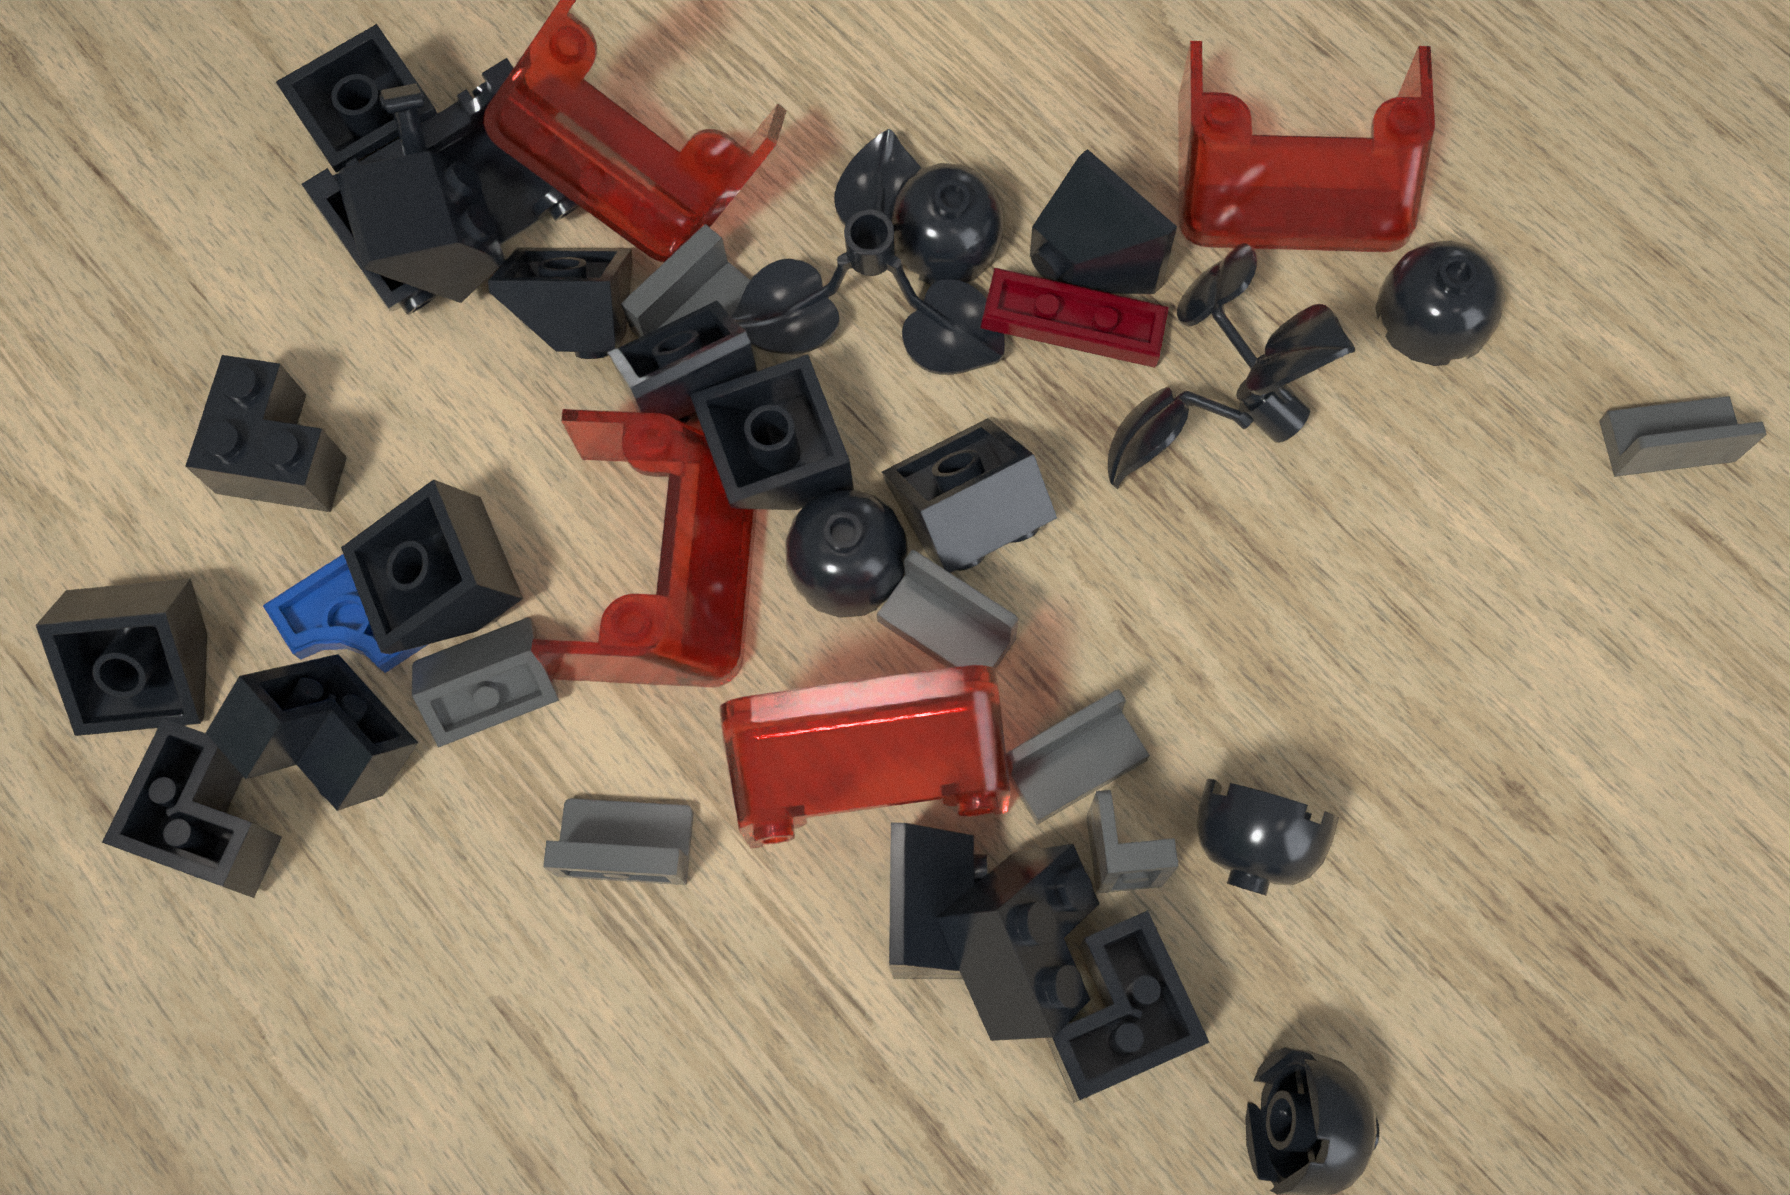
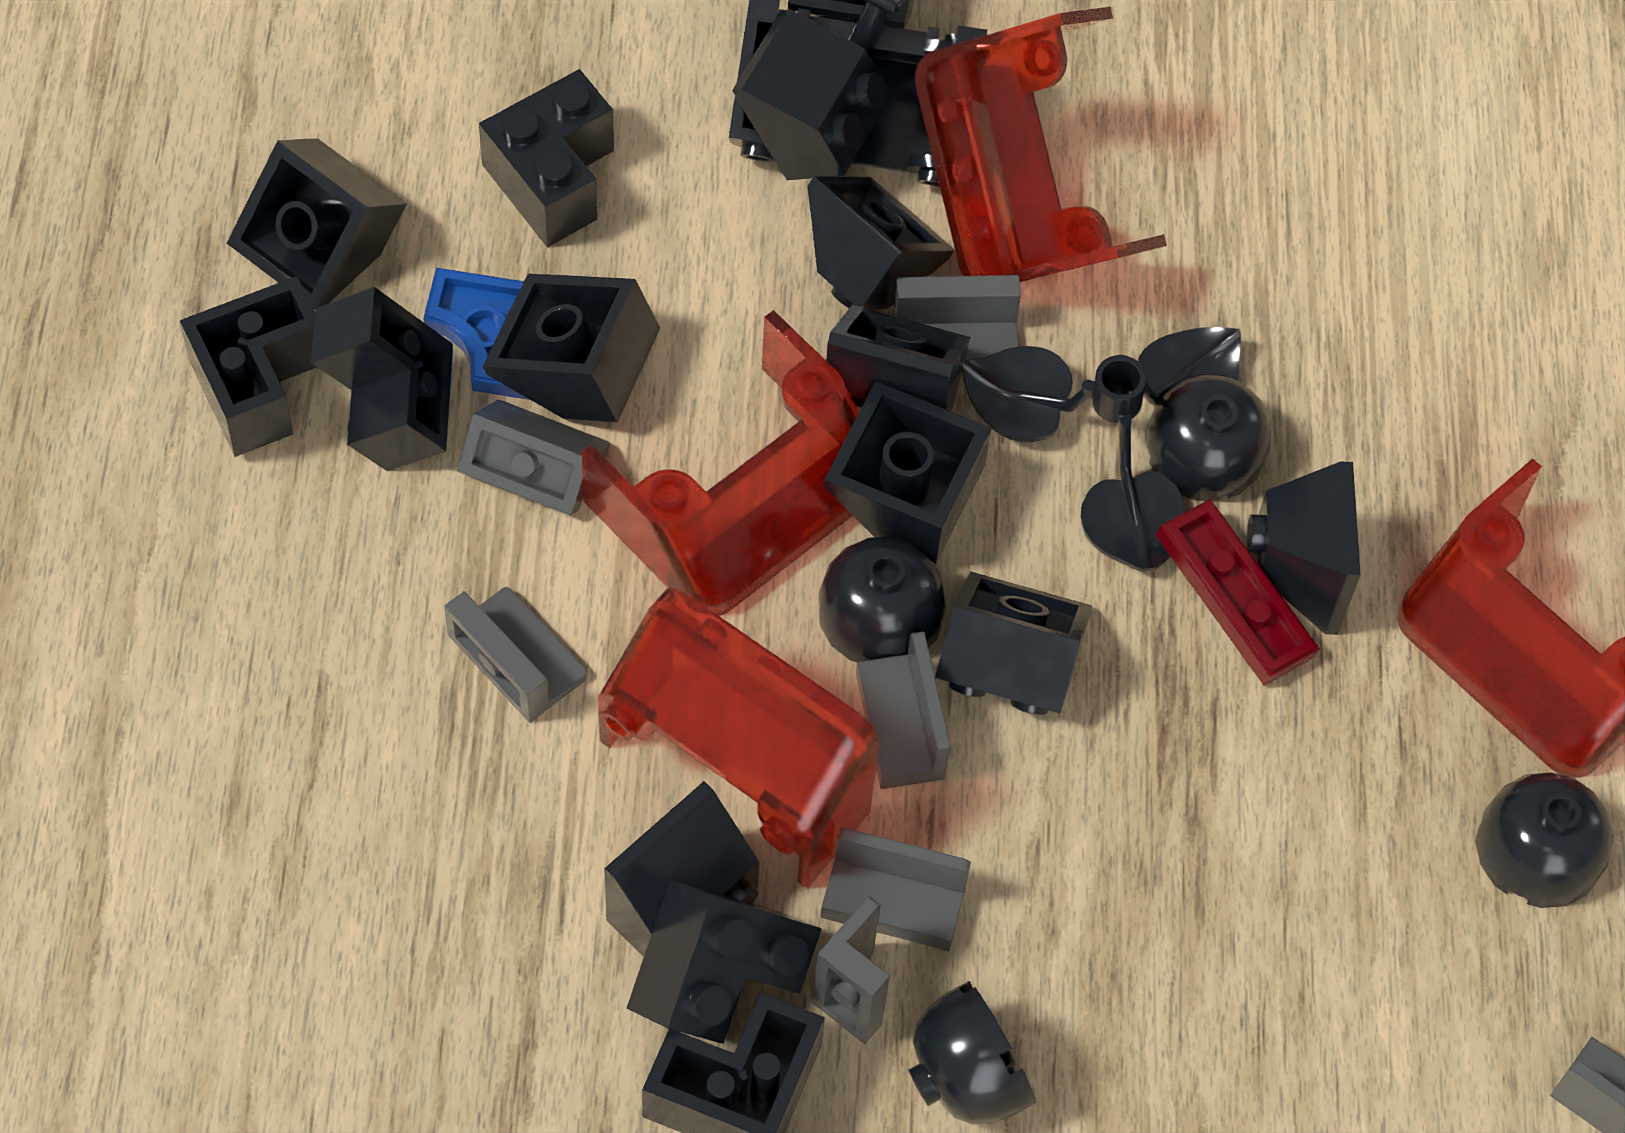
camera: 35 degrees right, 10 degrees down
black plant [1107,243,1355,490] -> none

